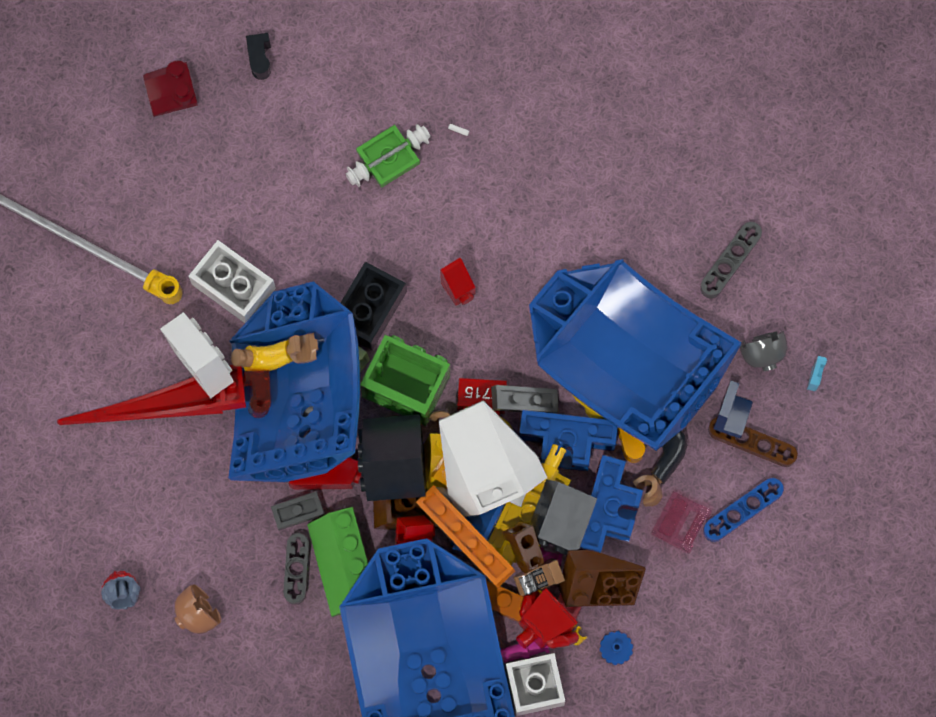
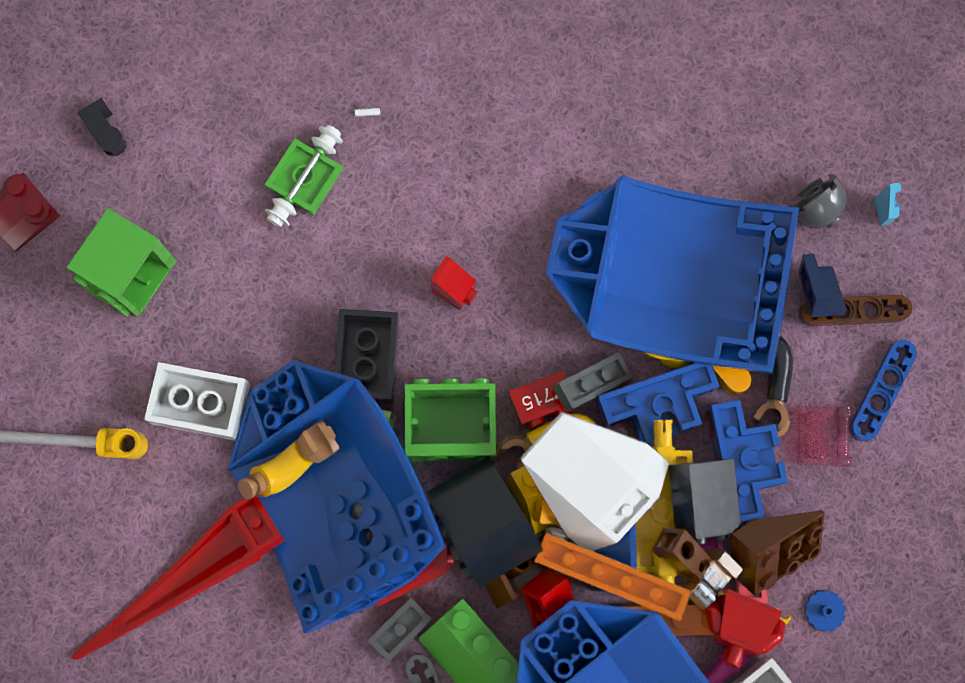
camera: 30 degrees left, 5 degrees up
white brick [160,312,234,398] -> none
clear red leg [243,371,271,418] -> none
dark grey beam [700,222,762,299] -> none
none -> bright green container [66,208,177,317]

